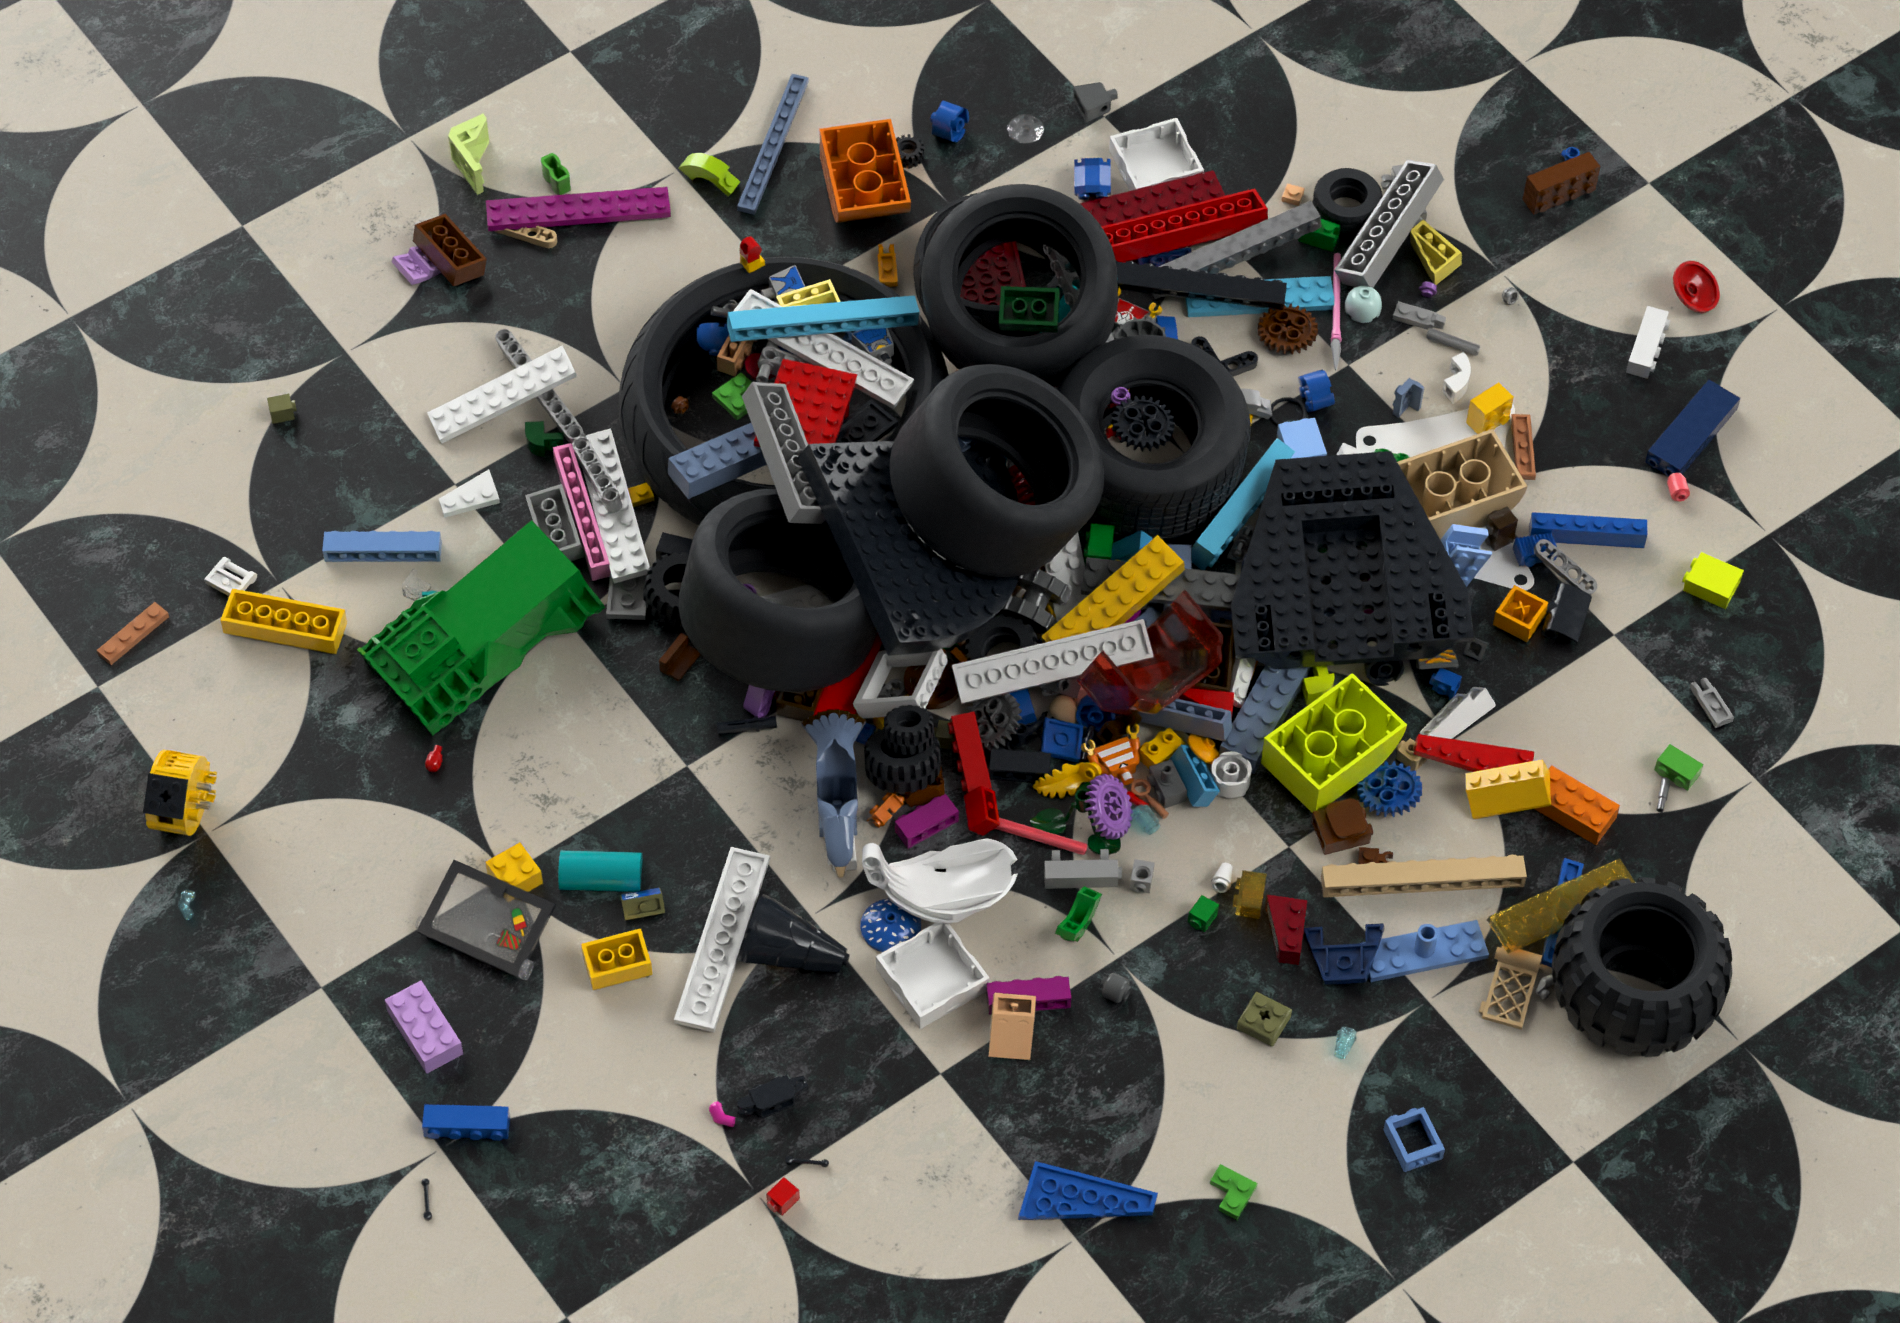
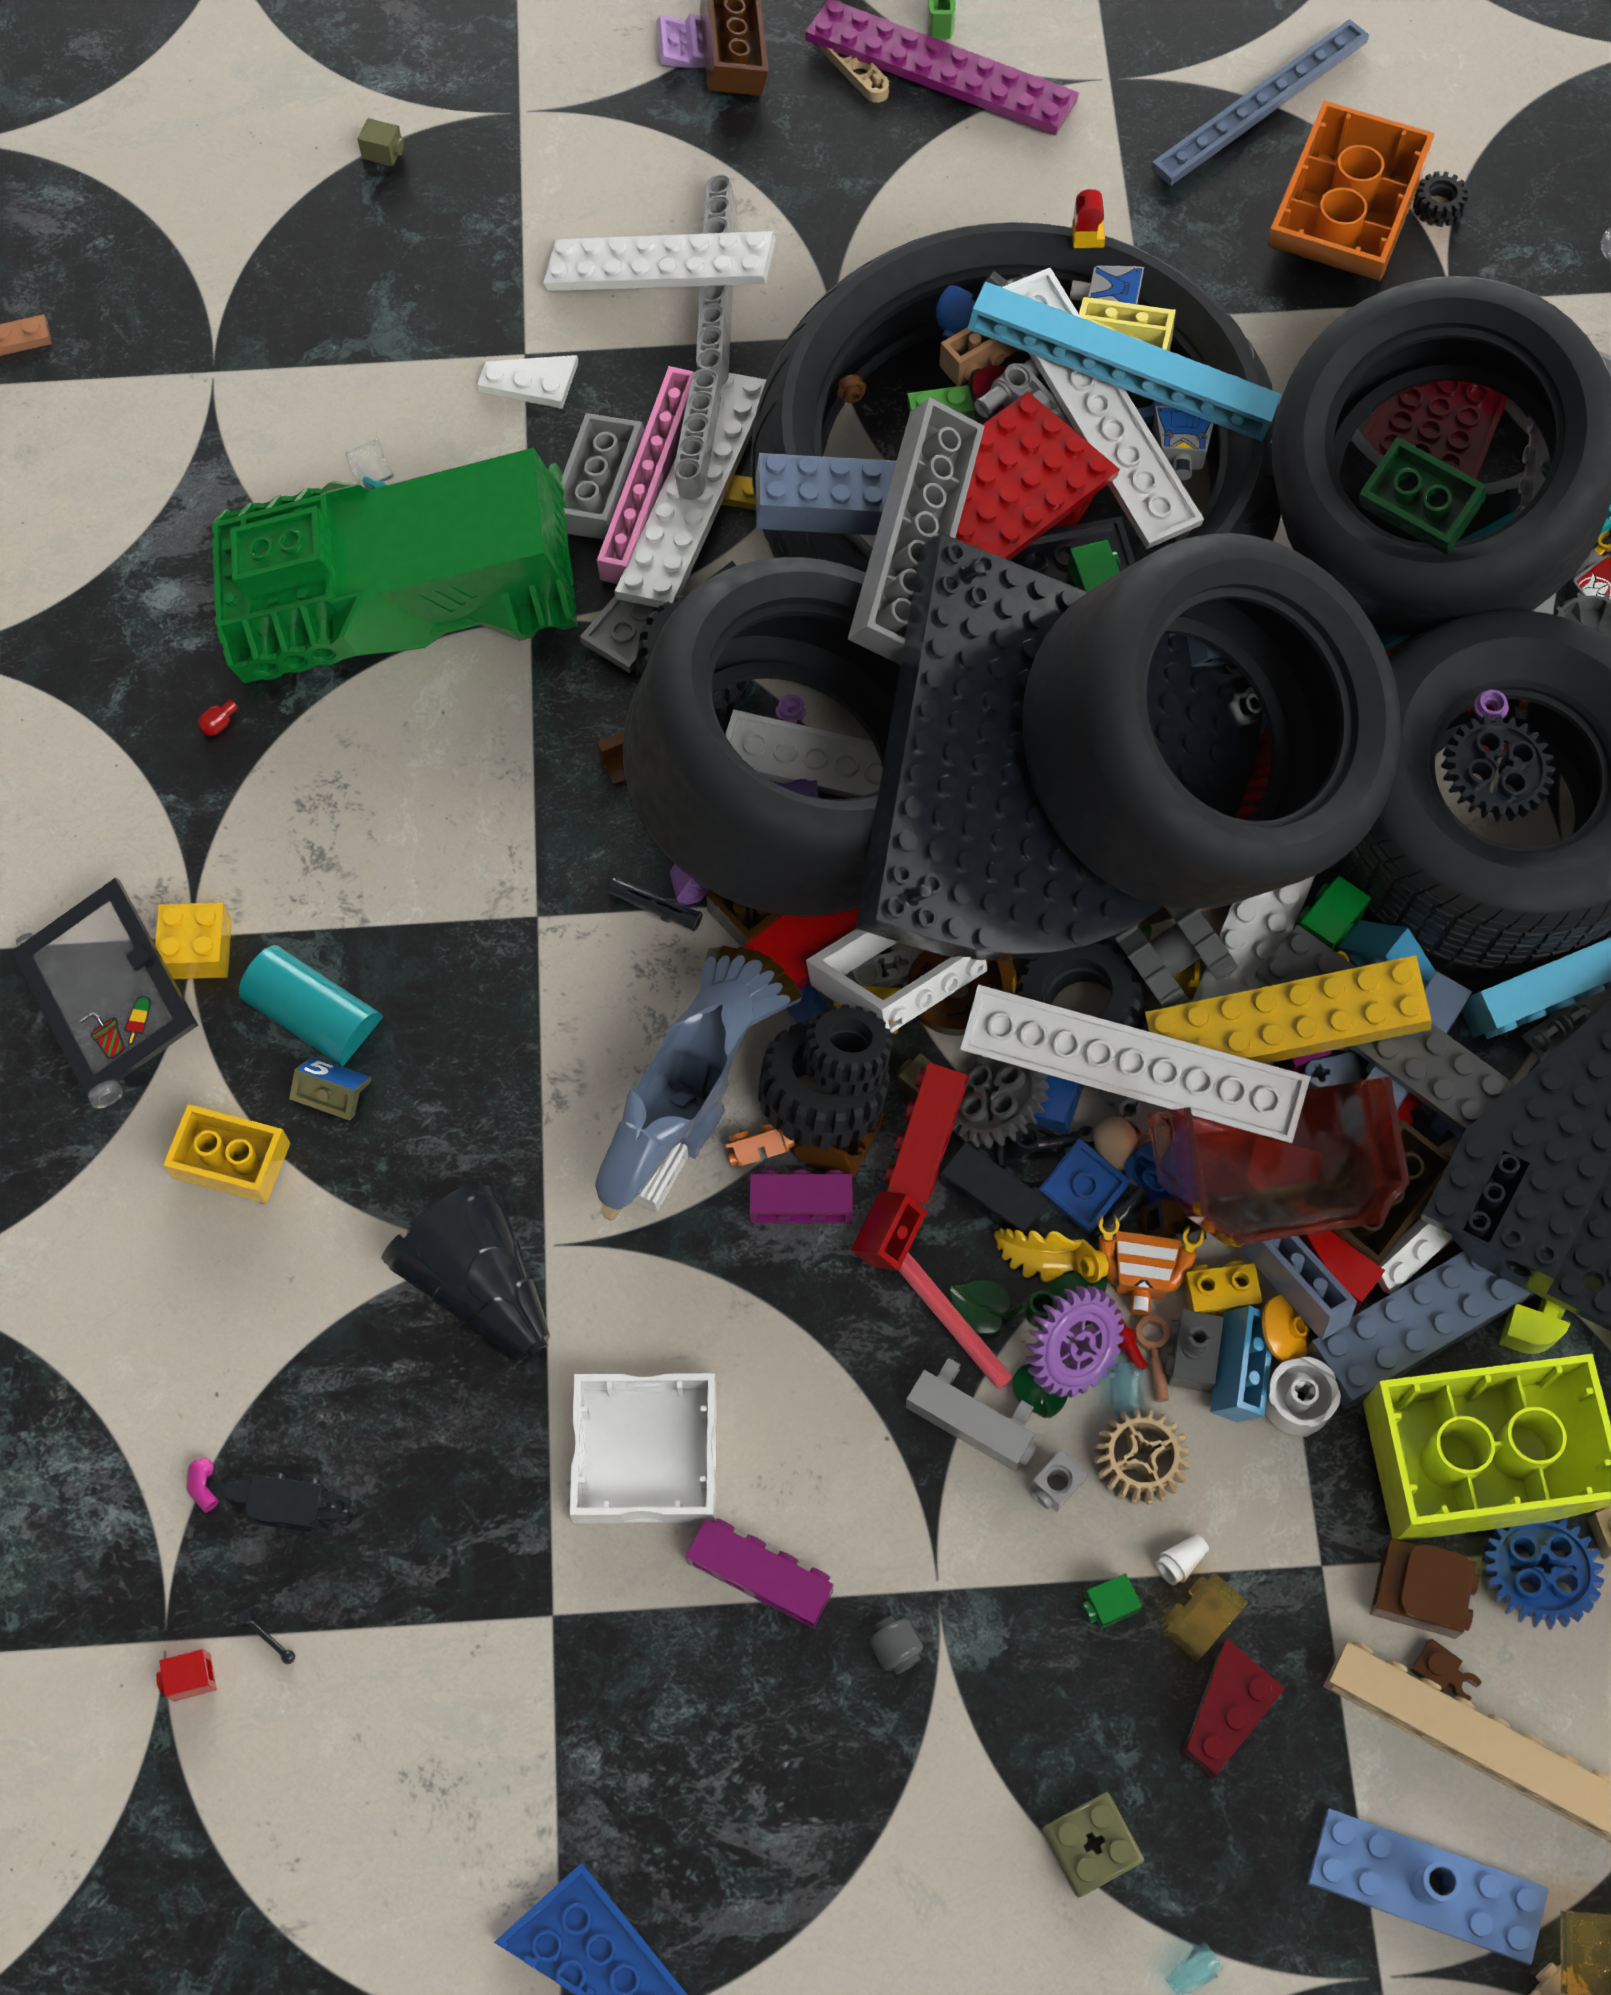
camera: 35 degrees right, 10 degrees up
white plate [204,557,257,596] -> none
yellow brick [220,589,347,654] -> none
medium blue brick [323,531,442,562] -> none
dark green brick [525,421,564,457] -> none
white plate [674,847,770,1032] -> none
lime arch [679,153,740,196] -> none
blue dish [860,898,922,953] -> none
white windscreen [862,838,1018,923] -> none
light orange hinge [877,244,898,287] -> none
blue brick [930,101,969,142] -> none
light nougat slope [988,993,1036,1060] -> none
green arch [1055,886,1102,942] -> none
dark blue wing [1304,923,1384,985] -> none
none -> green brick [1068,540,1120,592]
none -> tan gear [1094,1408,1191,1505]

